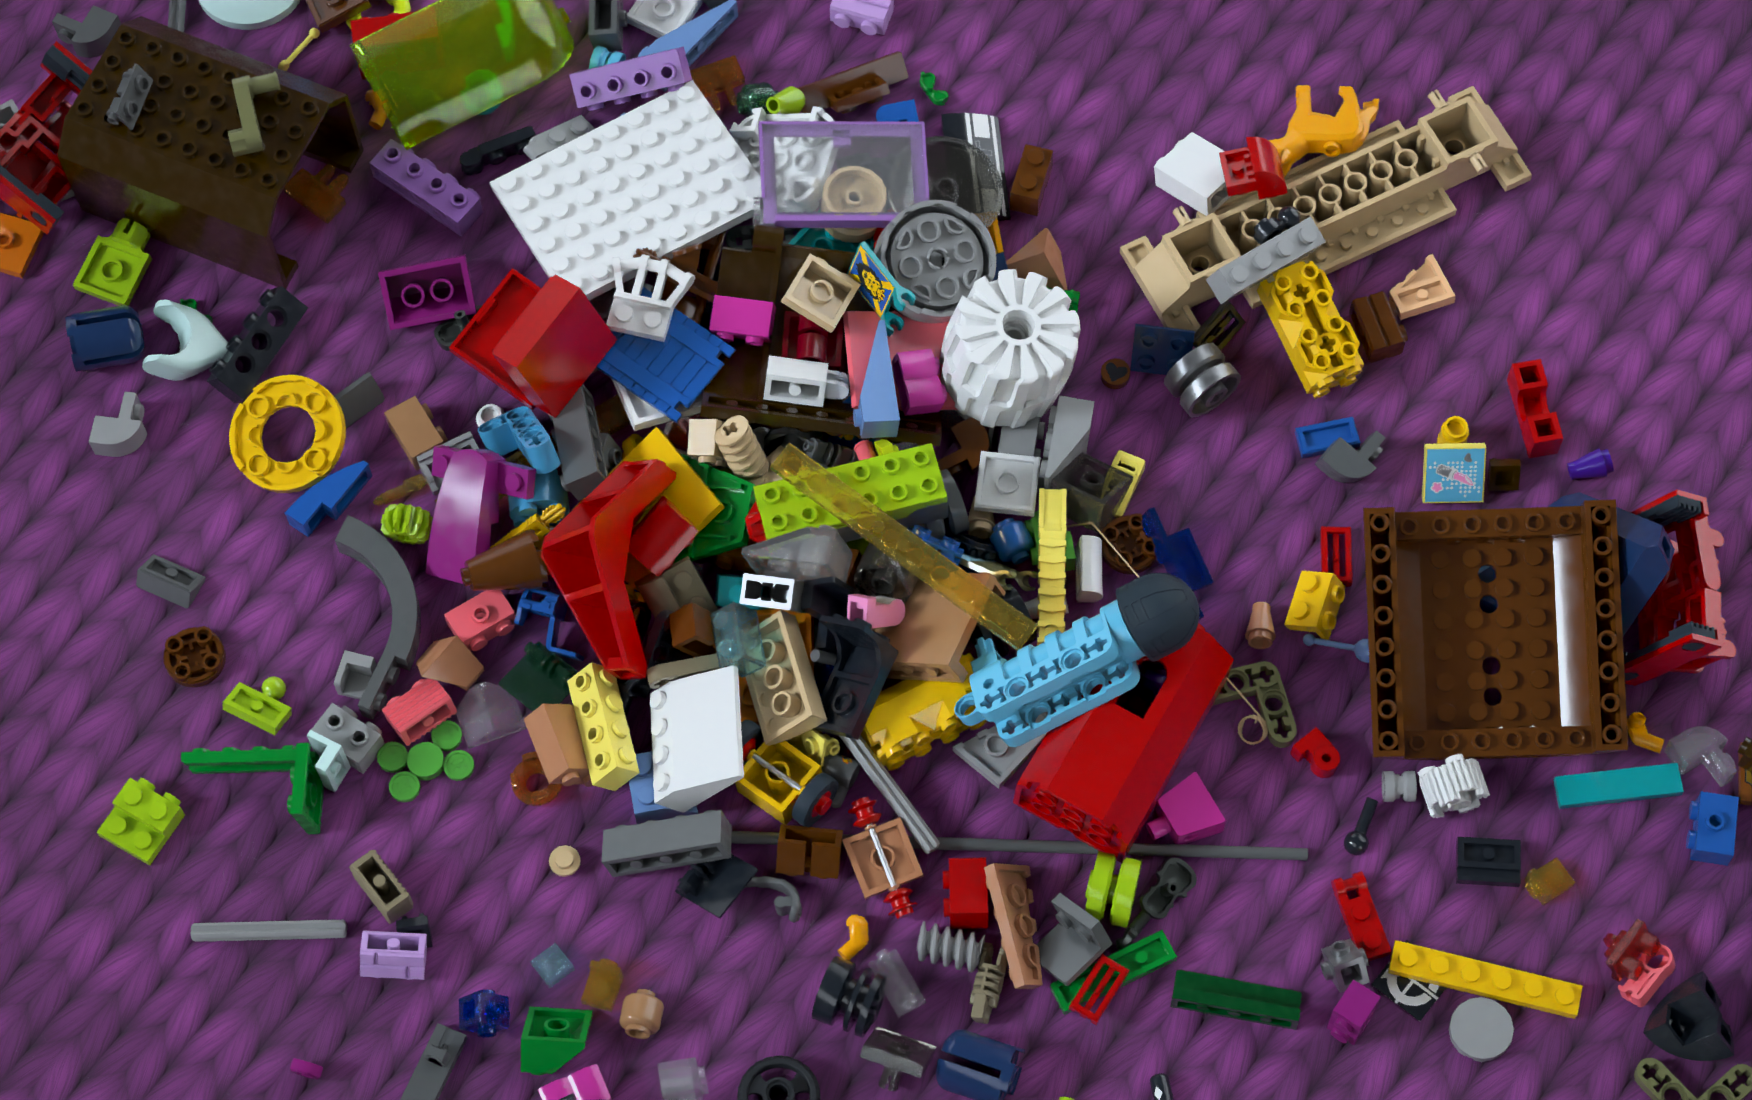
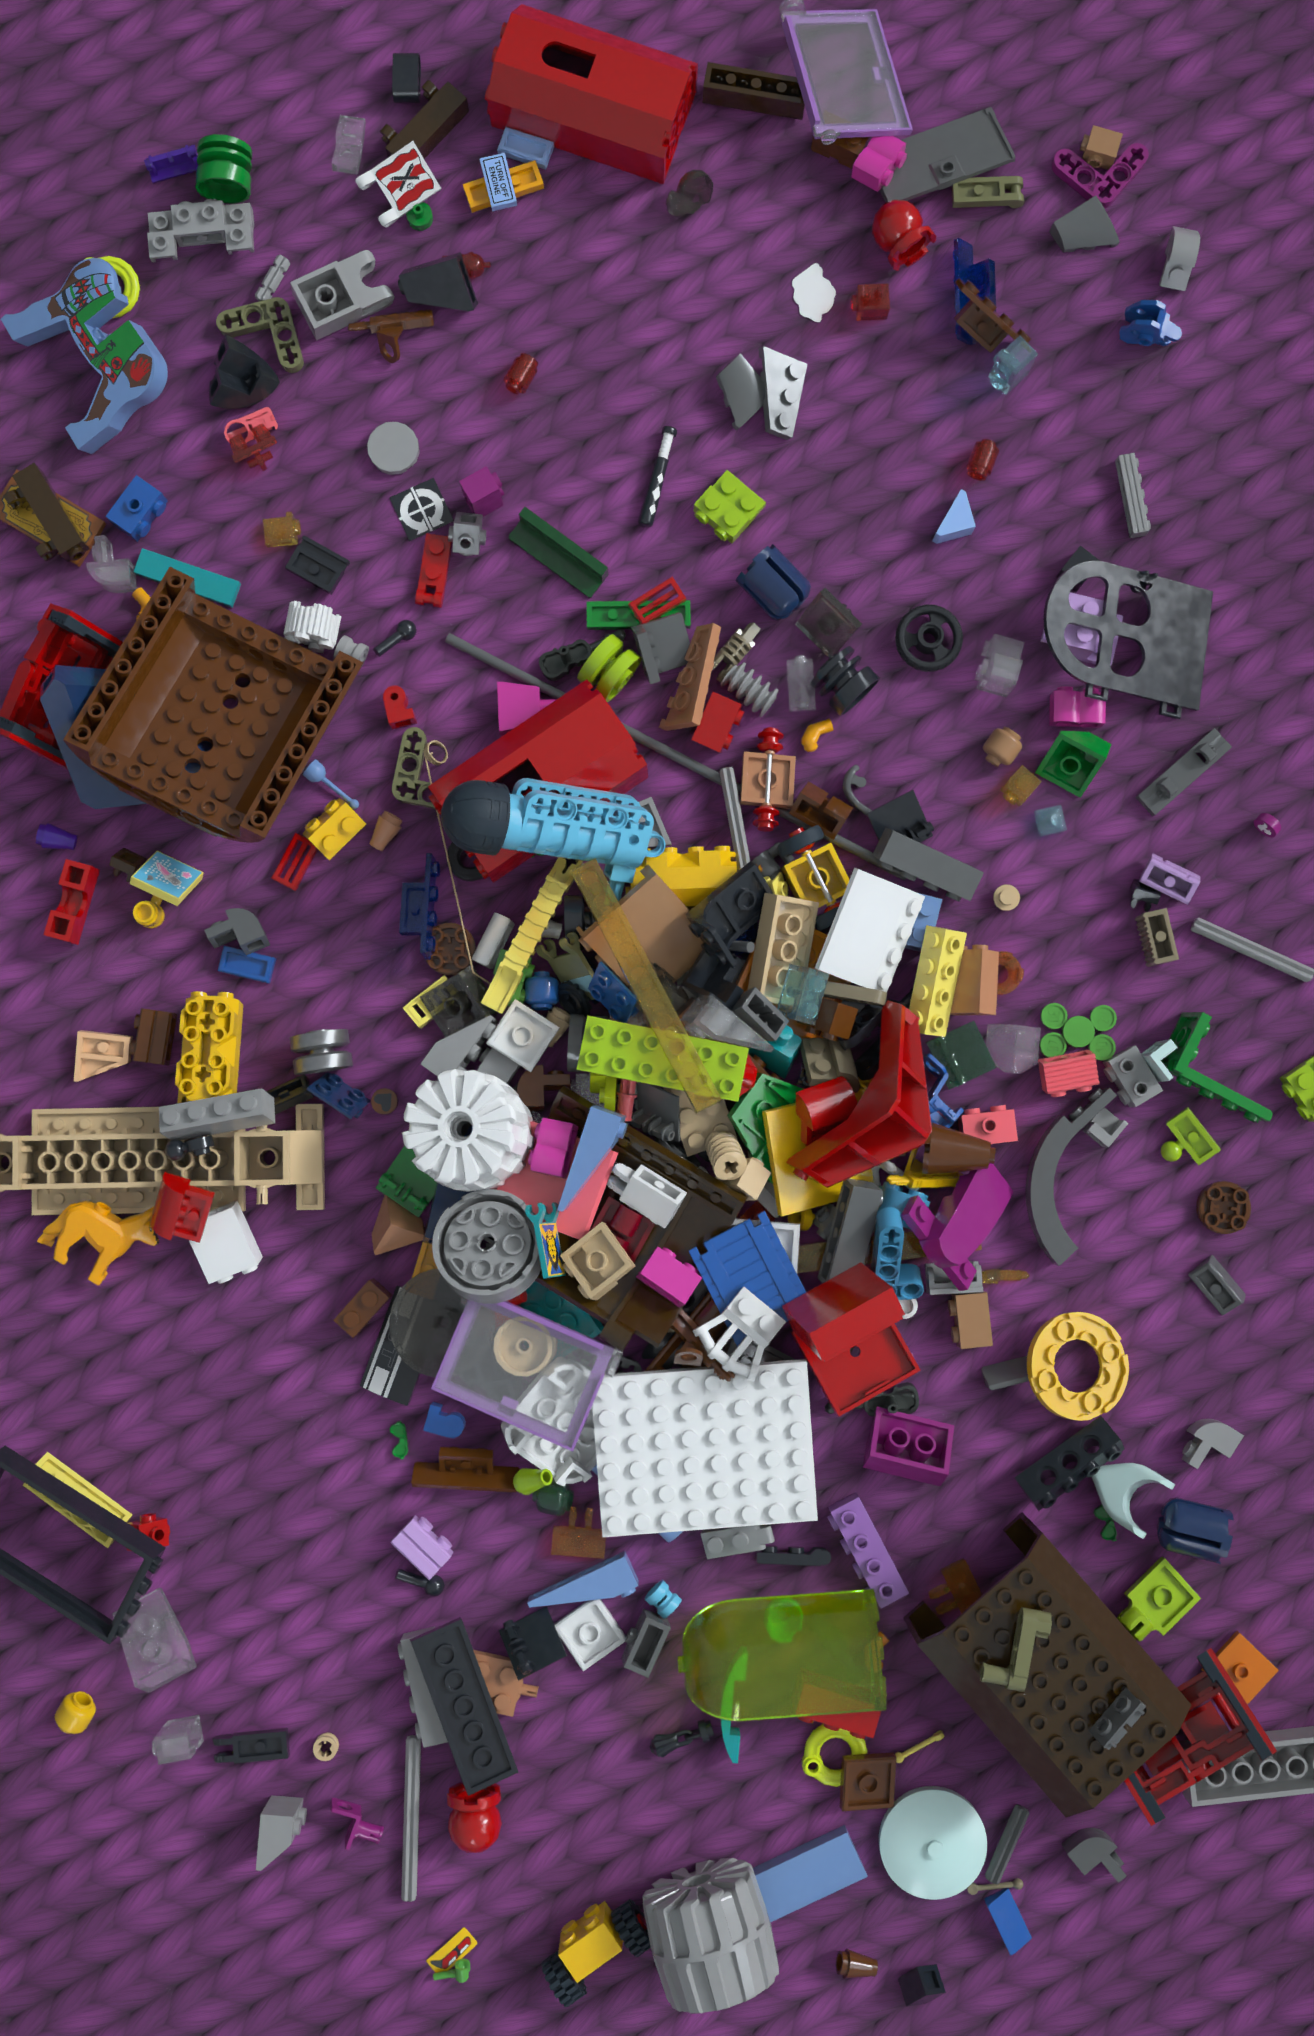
camera: 160 degrees left, 20 degrees up
blue slope [285,461,373,537] -> none
lime gear [381,503,433,545] -> none
nougat slope [416,635,484,691] -> none
clear blue brick [459,989,510,1038] -> none
medium lavender brick [569,46,692,111] -> none
bright pink leg [847,594,905,629] -> none
yellow plate [1388,940,1583,1019] -> none

